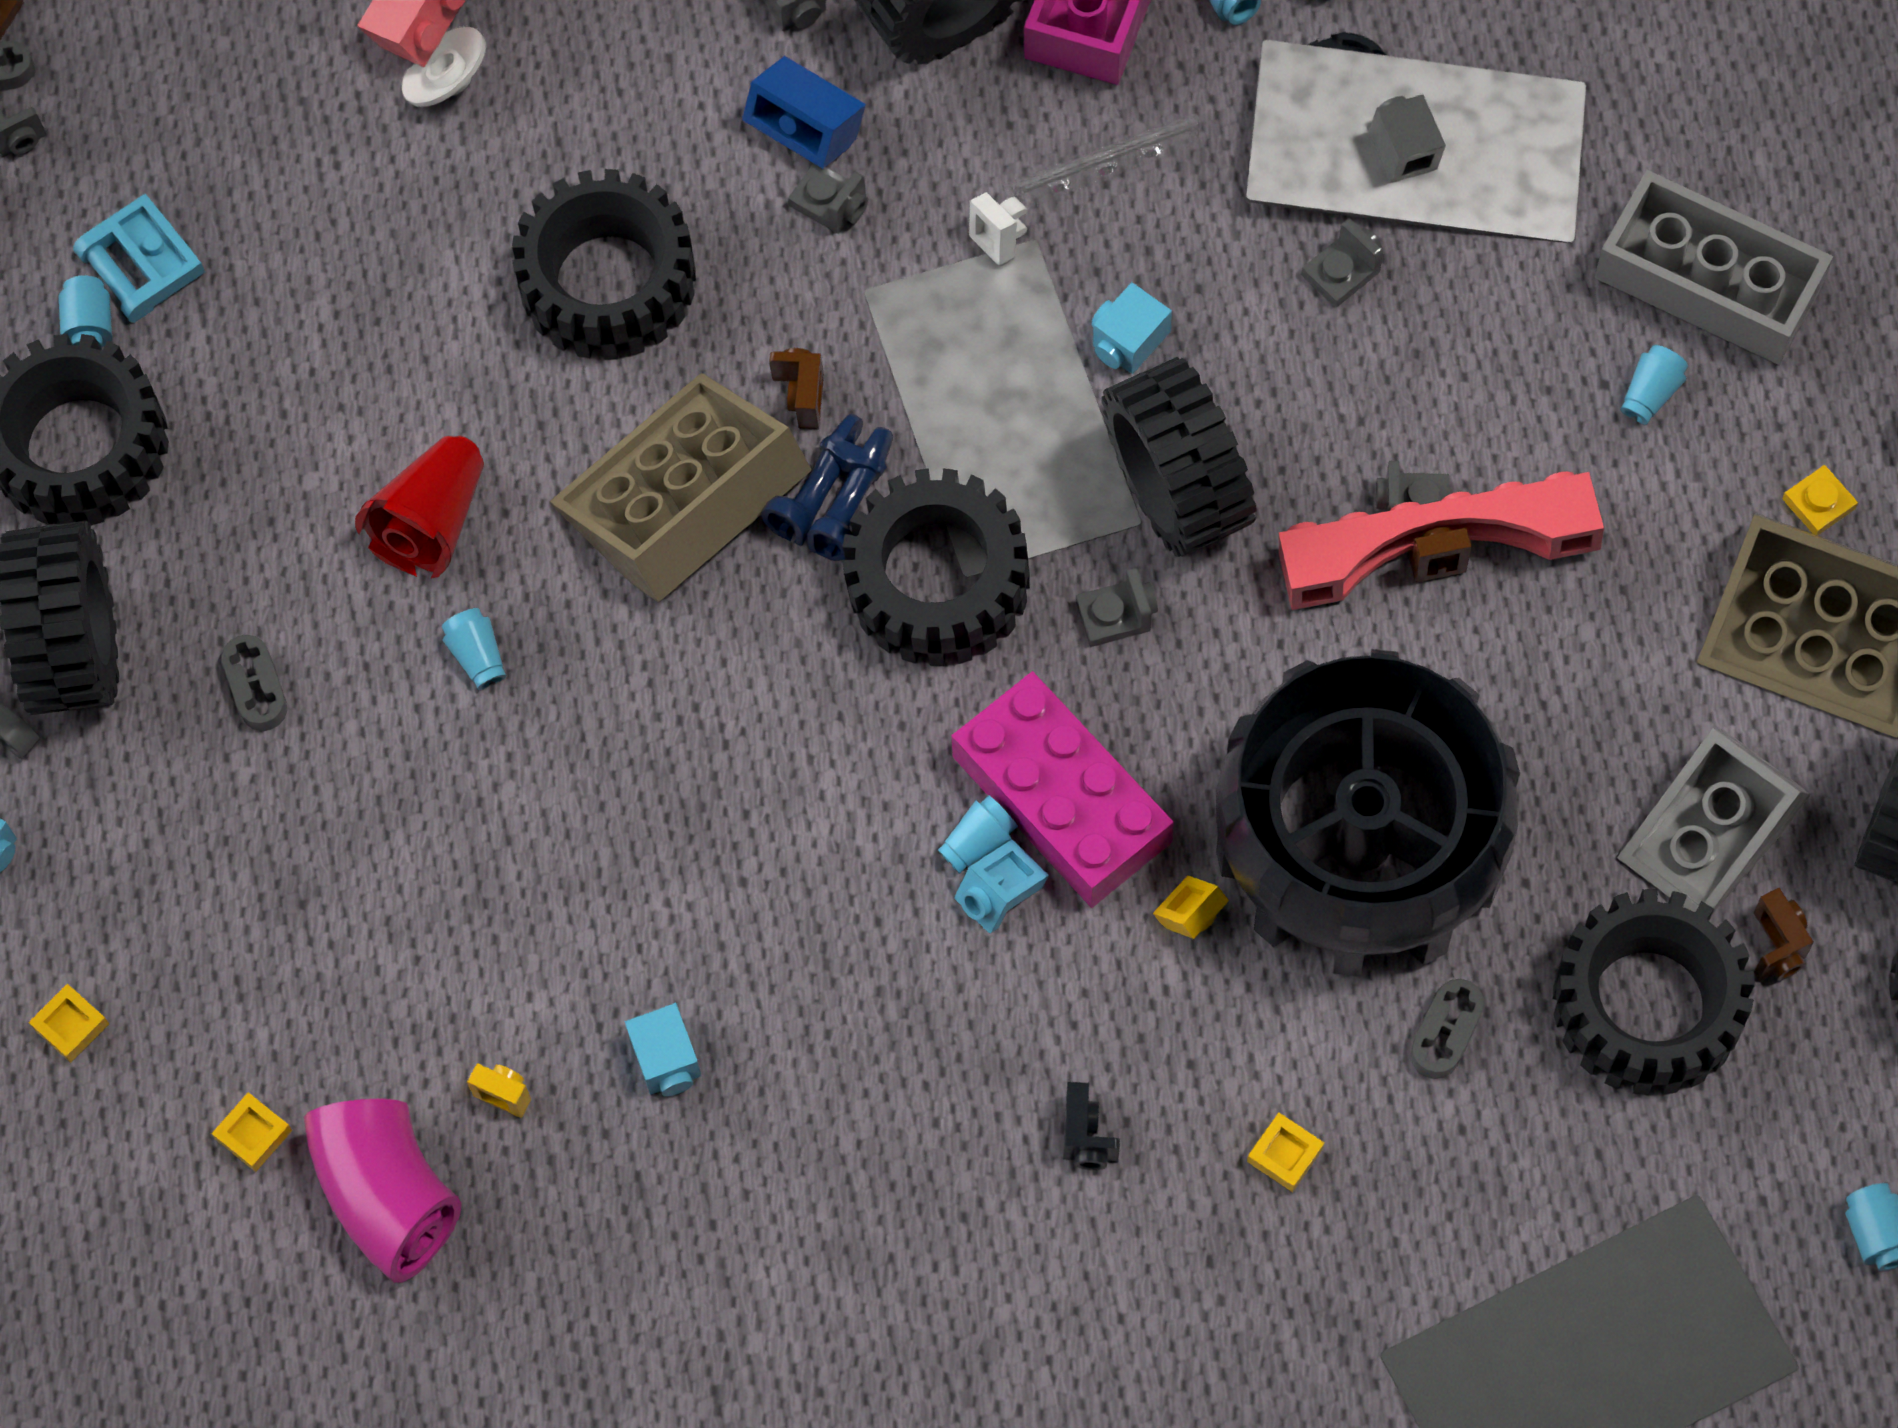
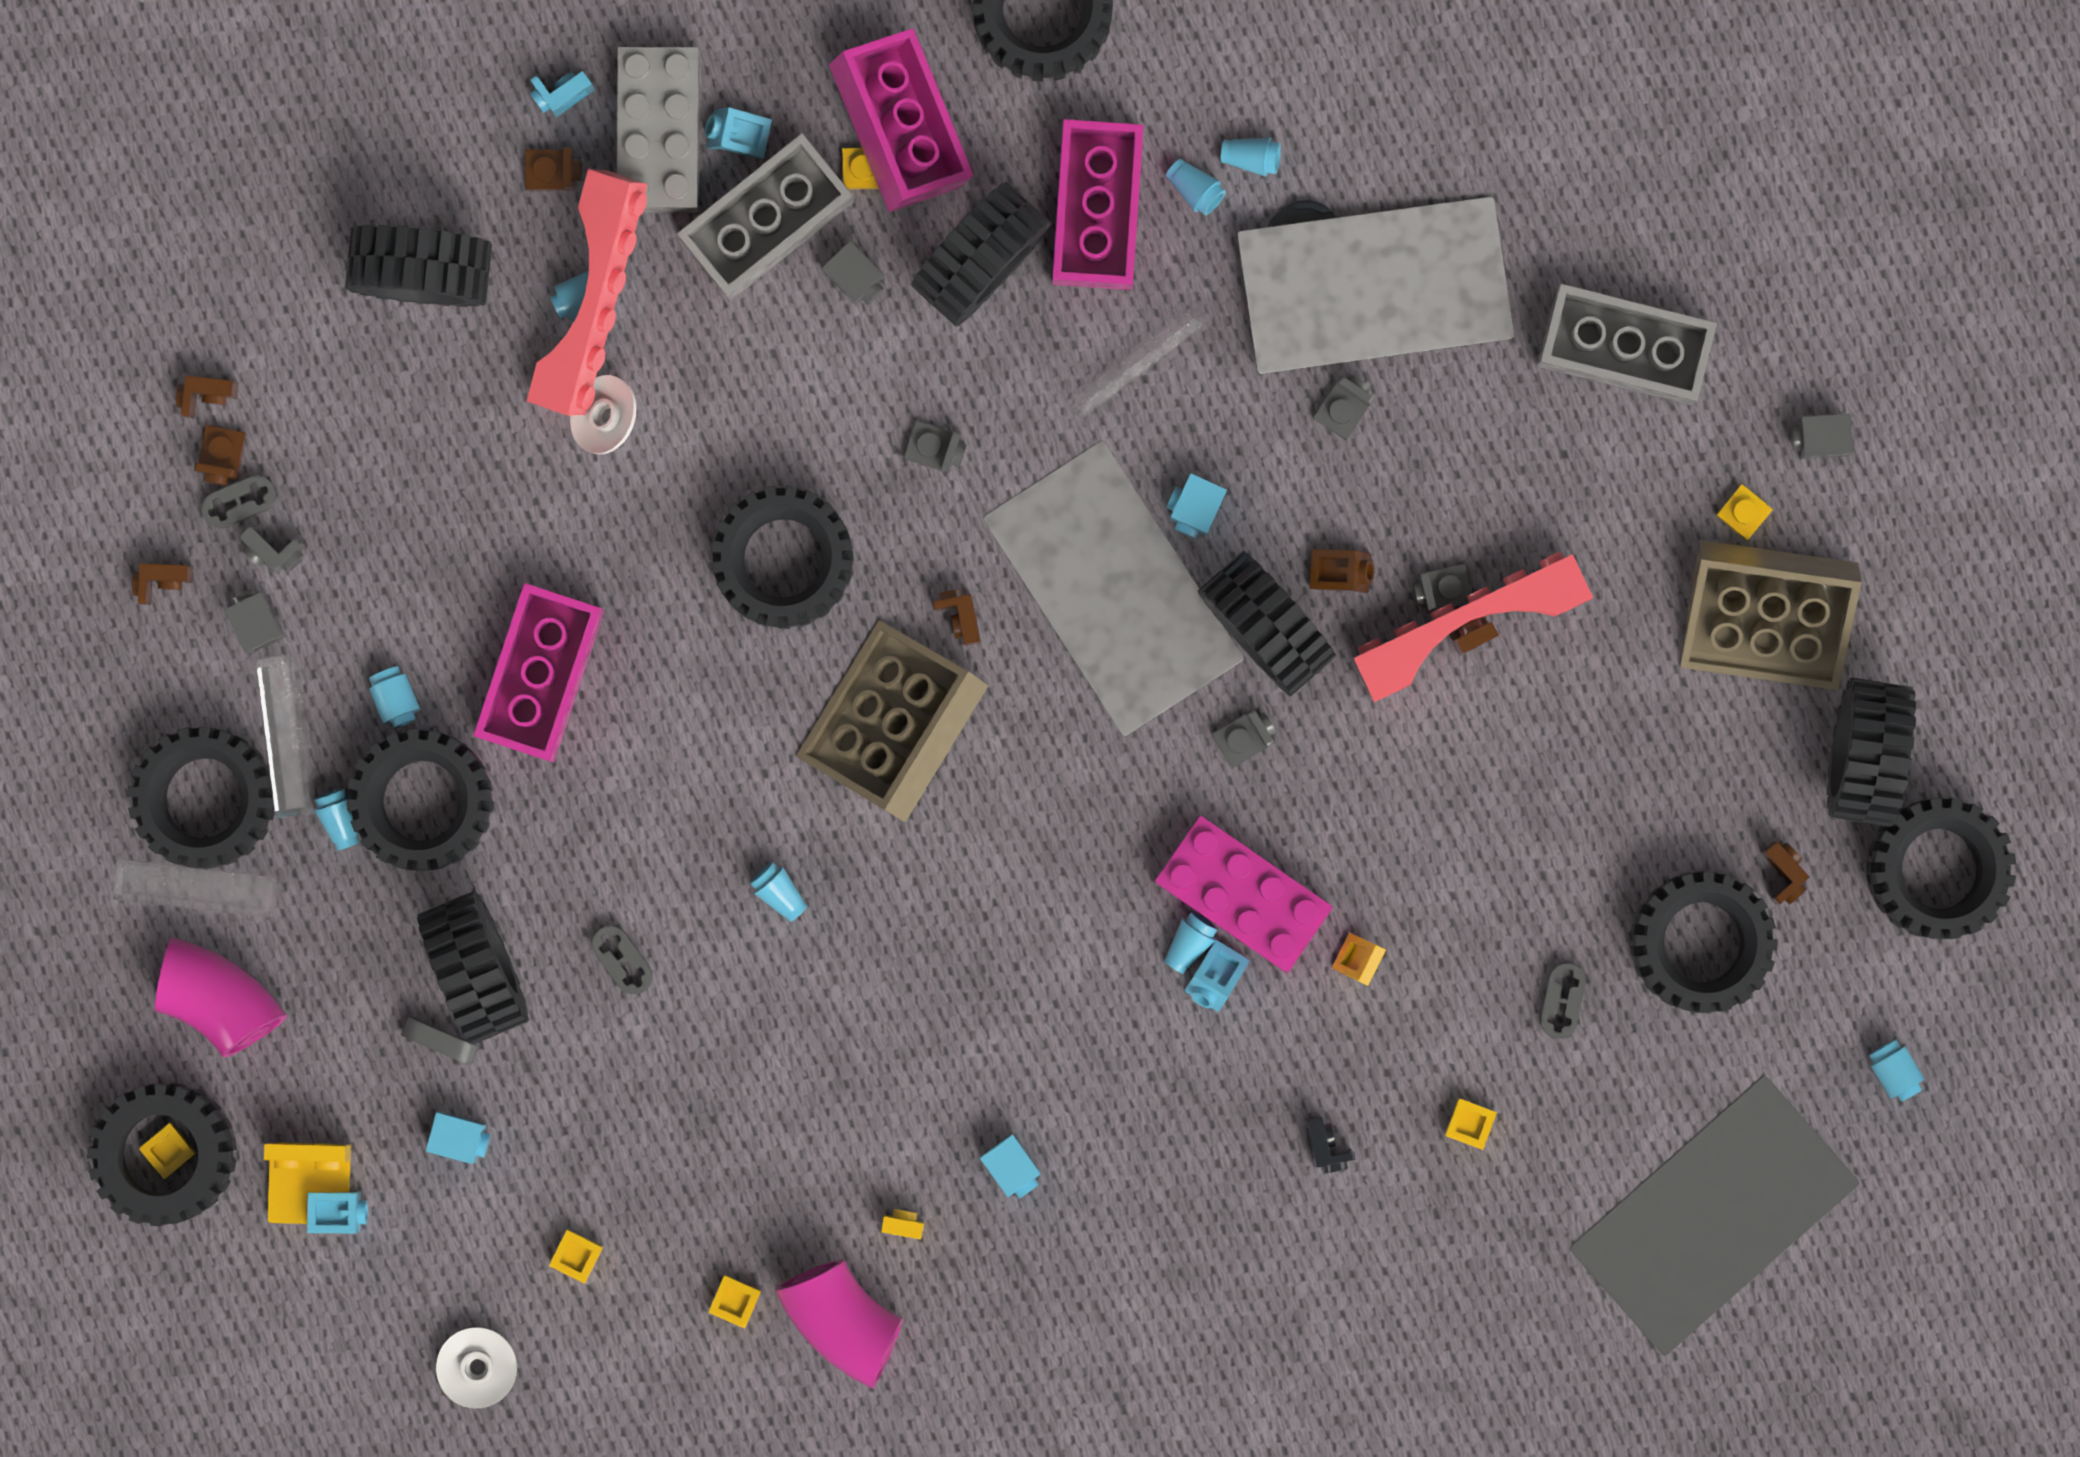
camera: 20 degrees left, 20 degrees up
medium azure plate [73,193,205,323] -> none
red cone [355,436,484,578] -> none
blue brick [742,56,866,169] -> none
dark blue piece [761,413,893,561] -> none
black tyre [842,468,1030,666] -> none
white tile [969,192,1028,266] -> none
black wheel [1216,649,1520,977] -> none
dark grey brick [1369,94,1446,183] -> none
light grey slope [1617,728,1811,913] -> none
medium azure cone [1620,345,1688,425] -> none
none -> dark pink brick [473,583,605,763]
none -> reddish brown bracket [1309,549,1375,593]

